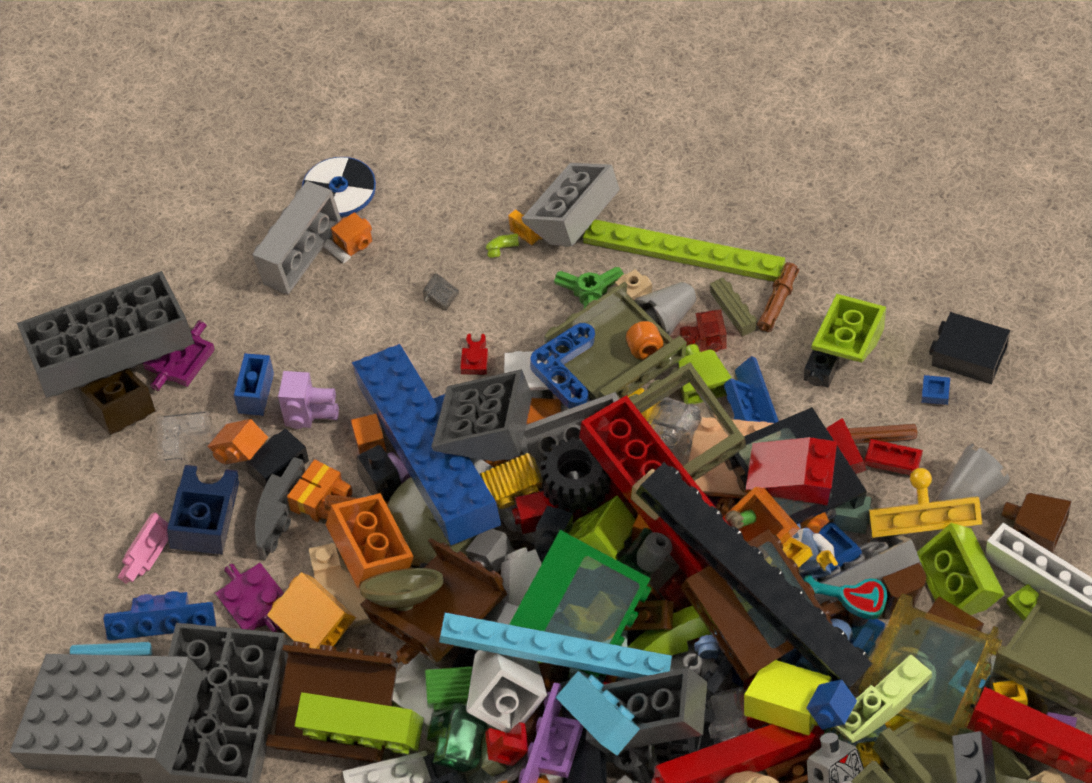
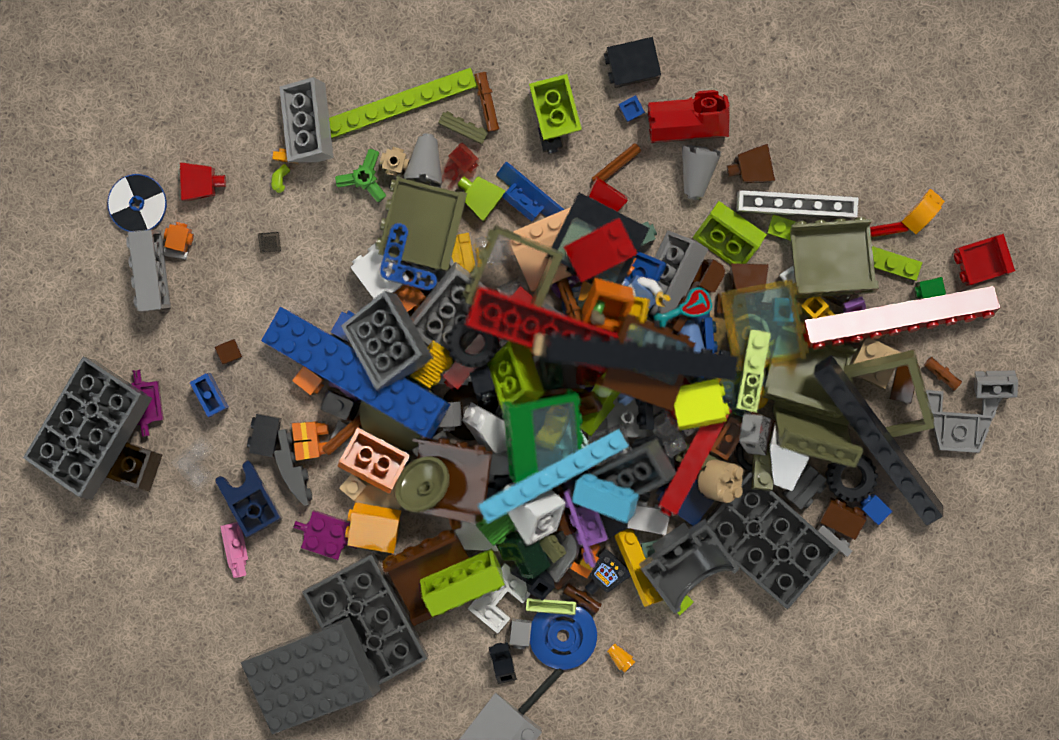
camera: 40 degrees left, 35 degrees up
medium azure axle [70,642,152,656] -> none
blue bracket [103,591,217,640] -> none
orange brick [207,419,268,465] -> none
lavender brick [278,371,339,429] -> none
red plate [460,334,489,375] -> none
red panel [485,722,528,766] -> none
orange head [626,321,663,360] -> none
dark grey brick [637,532,672,572] -> none
blue brick [806,679,857,729] -> none
red plate [864,439,923,475] -> none
yellow plate [868,468,982,538] -> none
none -> red torso [180,163,226,202]
none -> reddish brown slope [215,339,242,365]
none -> red brick [648,90,730,143]

